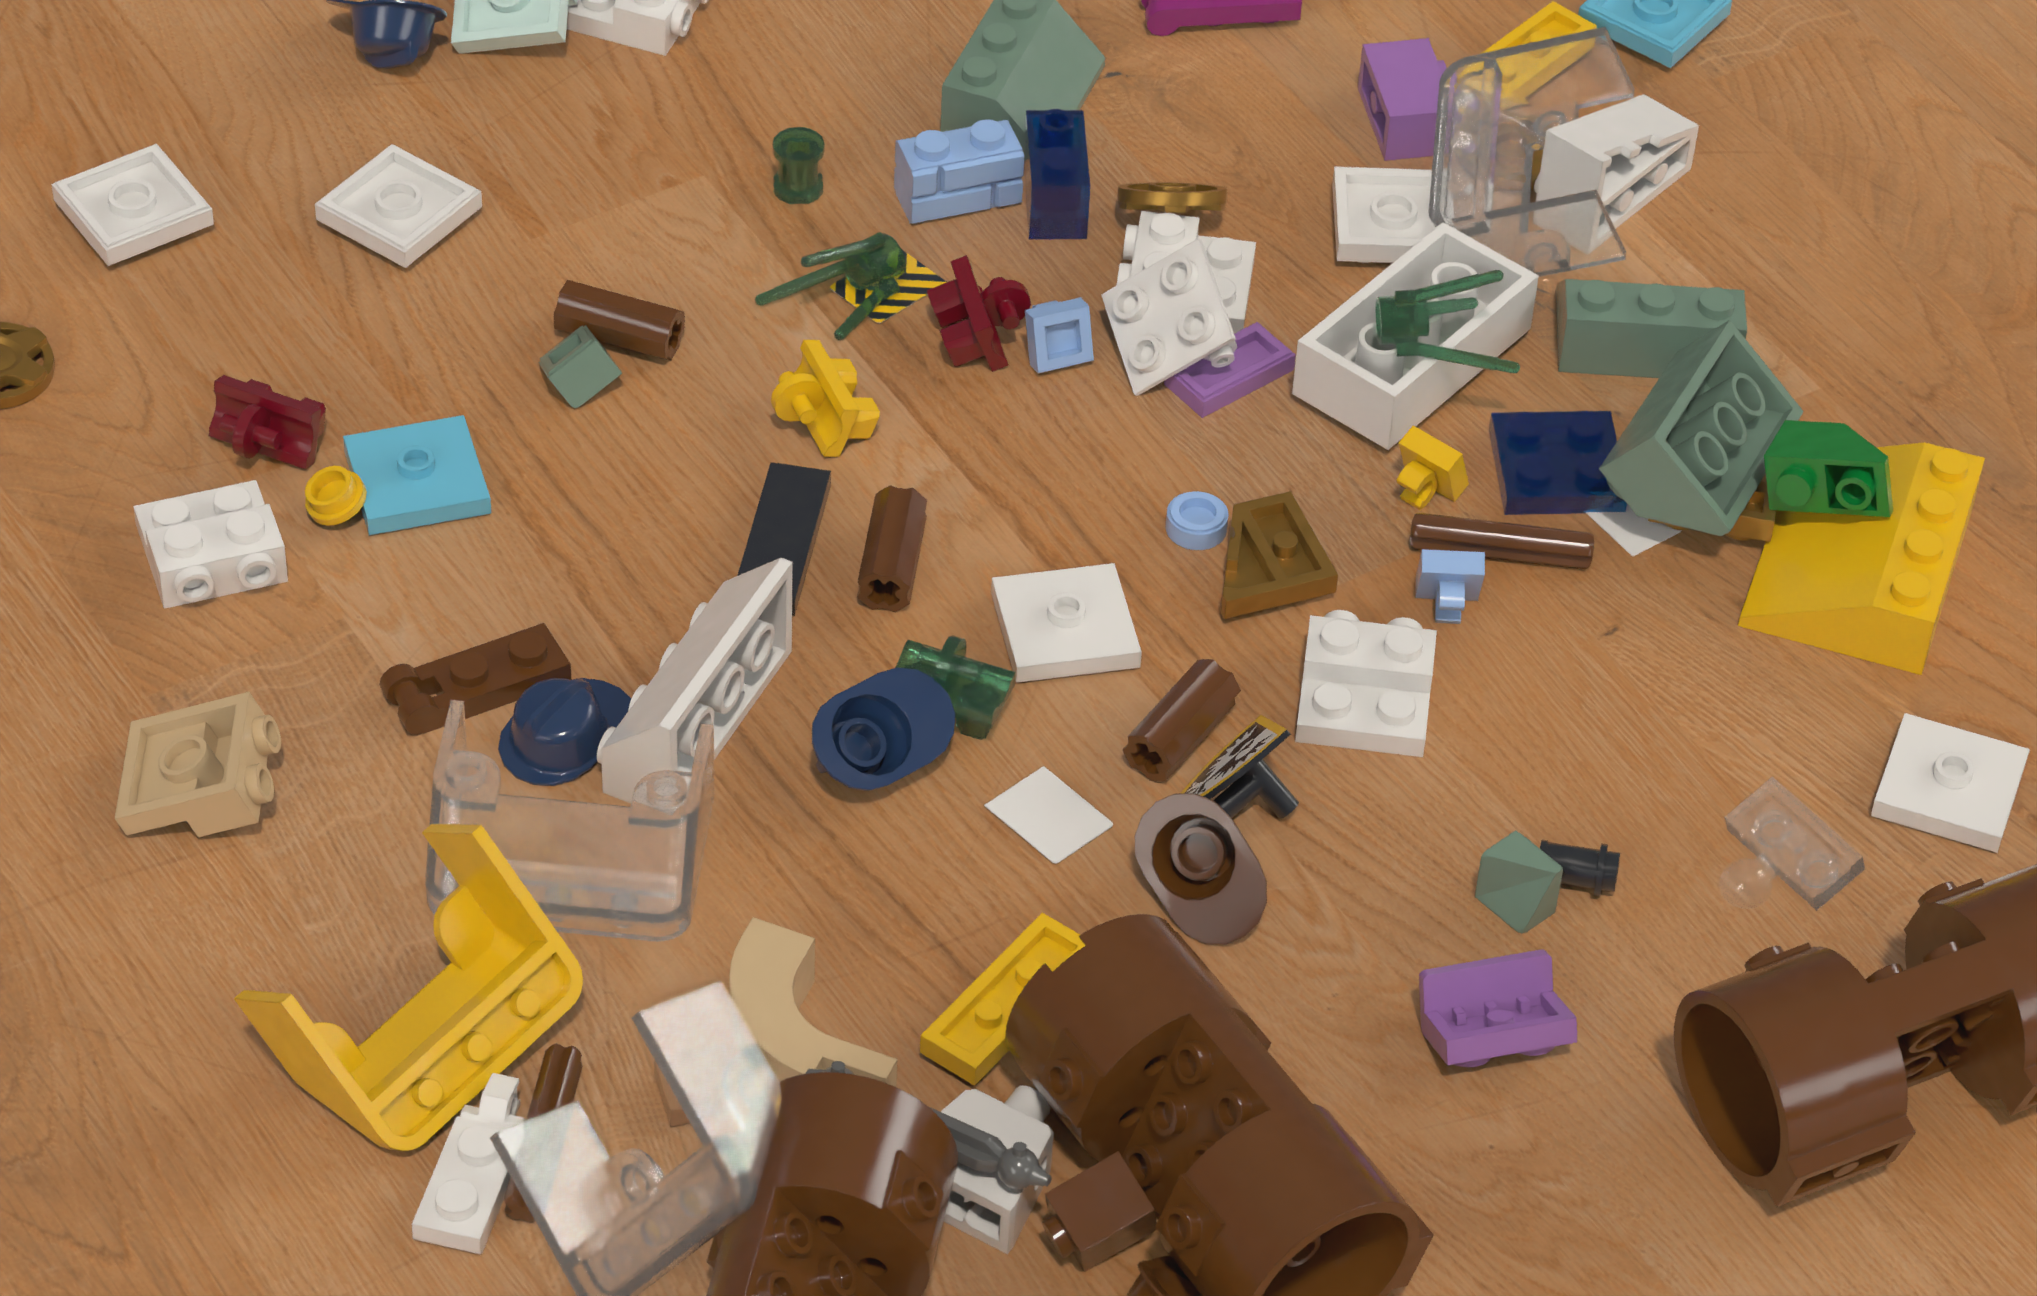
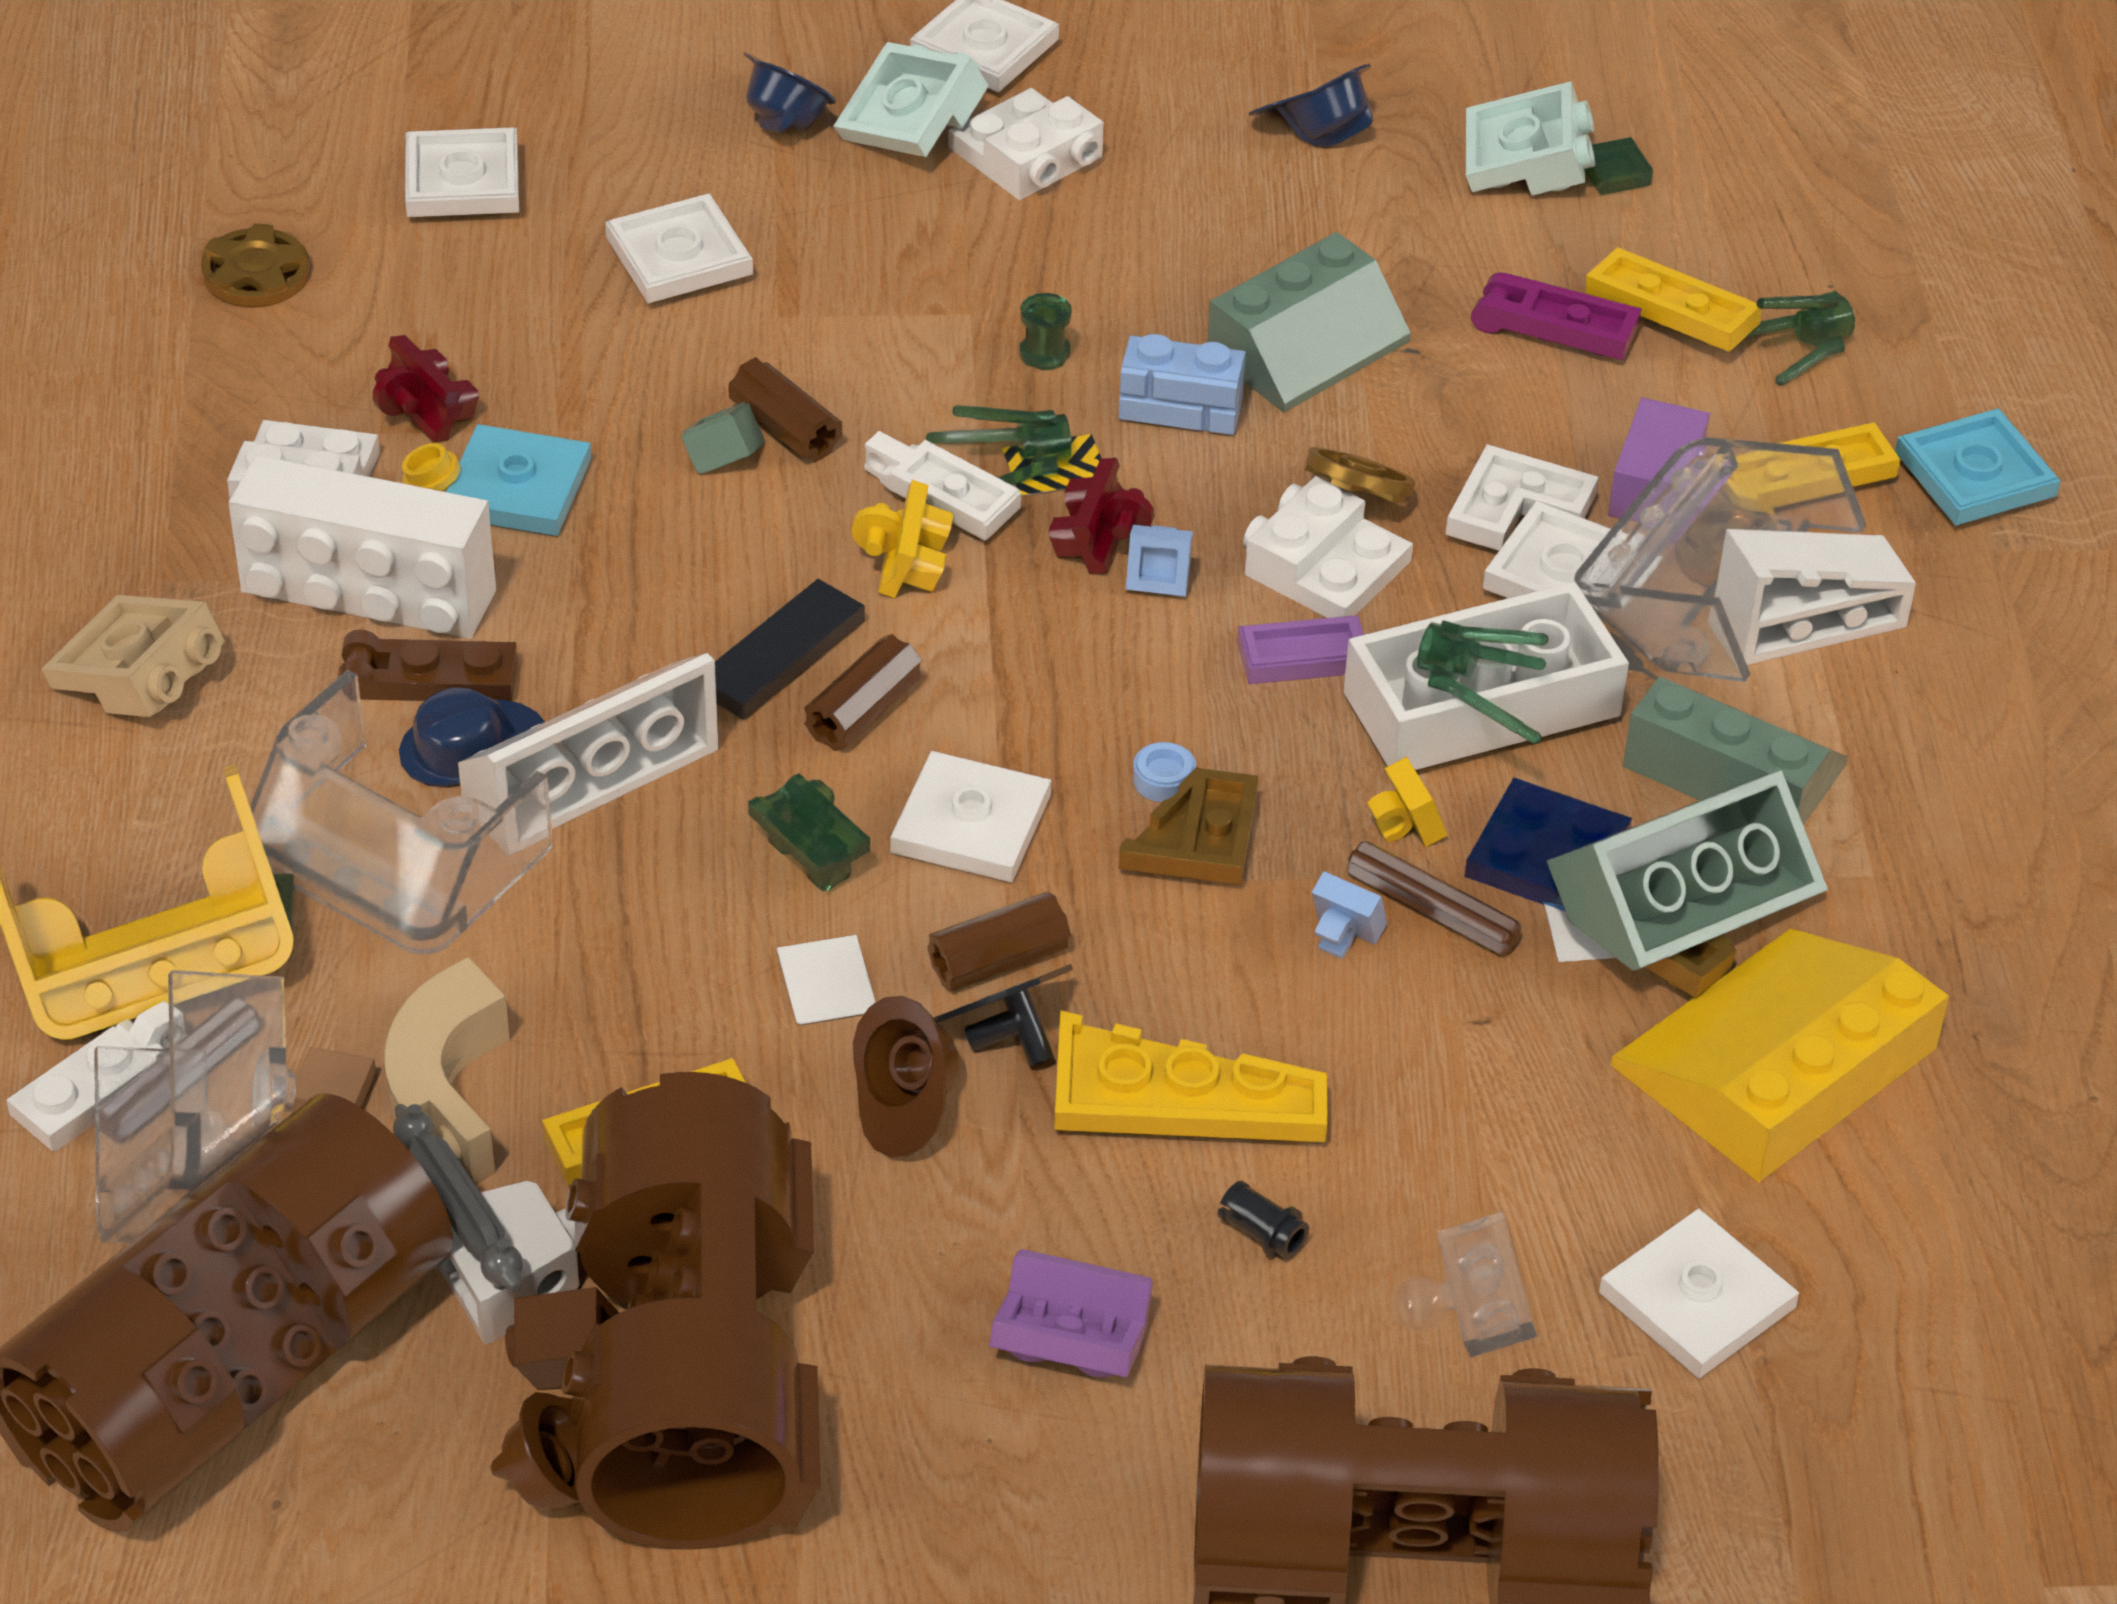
camera: 30 degrees right, 0 degrees up
dark blue piece [812,667,955,791] -> none
clear blue slope [1025,109,1091,240] -> none
white hinge [1101,238,1237,396] -> none
white plate [1295,610,1437,757] -> none
sand green slope [1475,830,1563,934] -> none
green slope [1764,420,1893,517] -> none
none -> white brick [228,454,496,639]
none -> white hinge [864,431,1021,541]
none -> yellow wing [1054,1010,1327,1142]
none -> white plate [1445,444,1599,551]

